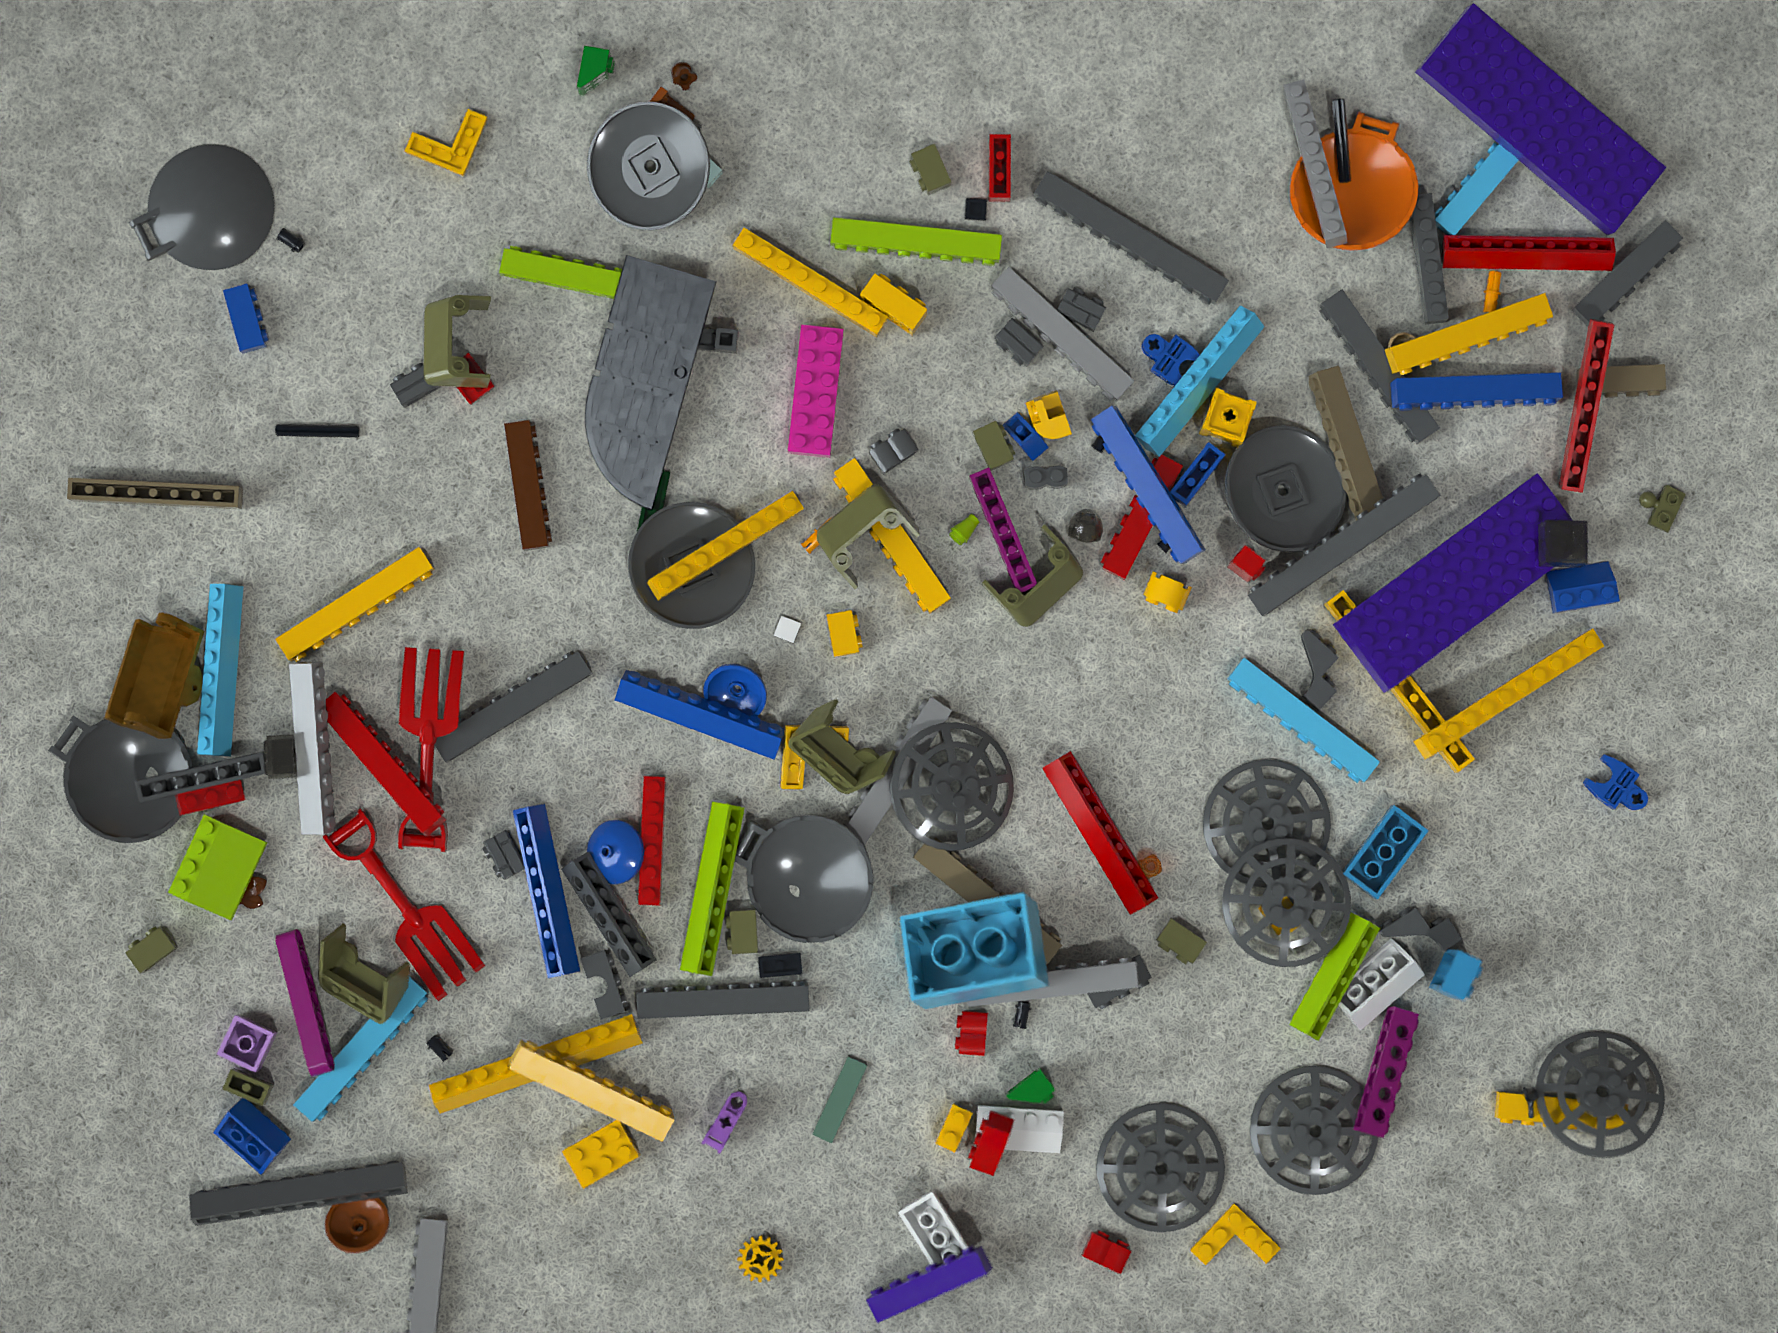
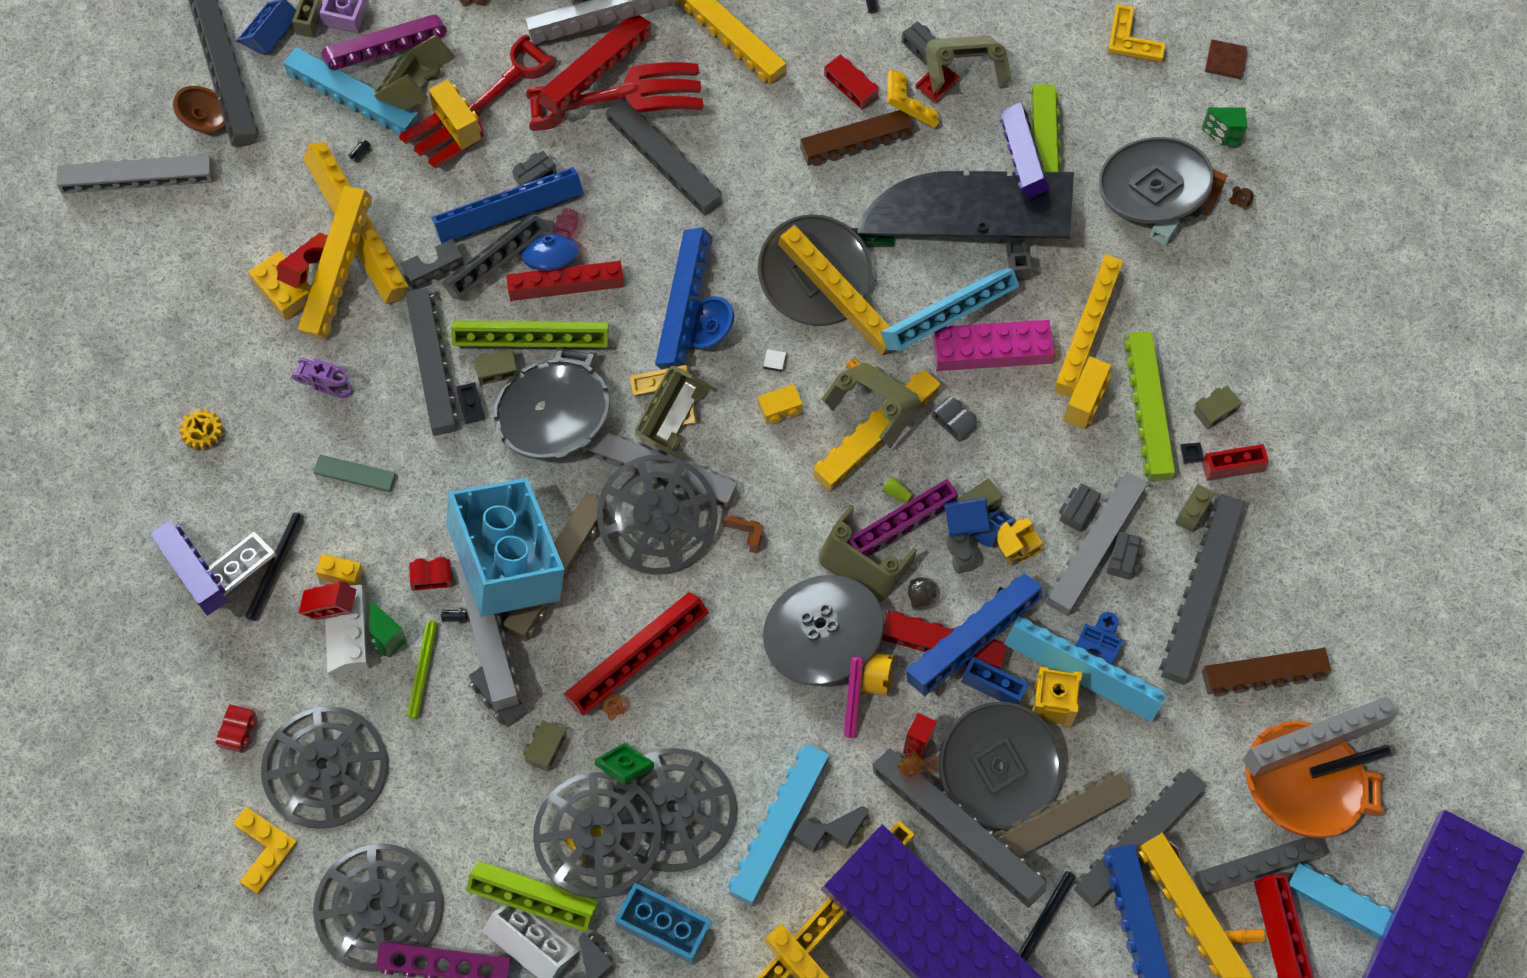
camera: 80 degrees right, 20 degrees down
none -> black axle [245,512,304,621]
none -> red arch [276,233,328,289]
none -> lime axle [407,621,438,719]
none -> yellow brick [428,79,481,150]
none -> clear pink brick [552,208,579,239]
none -> green tile [594,743,654,785]
none -> dark orange bracket [723,516,763,553]
none -> dark grey dish [763,575,884,686]
none -> red brick [824,54,879,110]
none -> dark pink axle [844,657,863,738]
none -> medium azure brick [881,269,1019,351]
none -> yellow plate [887,69,939,128]
none -> clear orange brick [897,750,924,778]
none -> blue slope [945,497,990,537]
none -> brick [1000,102,1050,199]
none -> black axle [1018,871,1076,962]
none -> olive brick [1175,484,1215,533]
none -> reddish brown brick [1202,647,1332,697]
none -> copper tile [1205,39,1247,80]

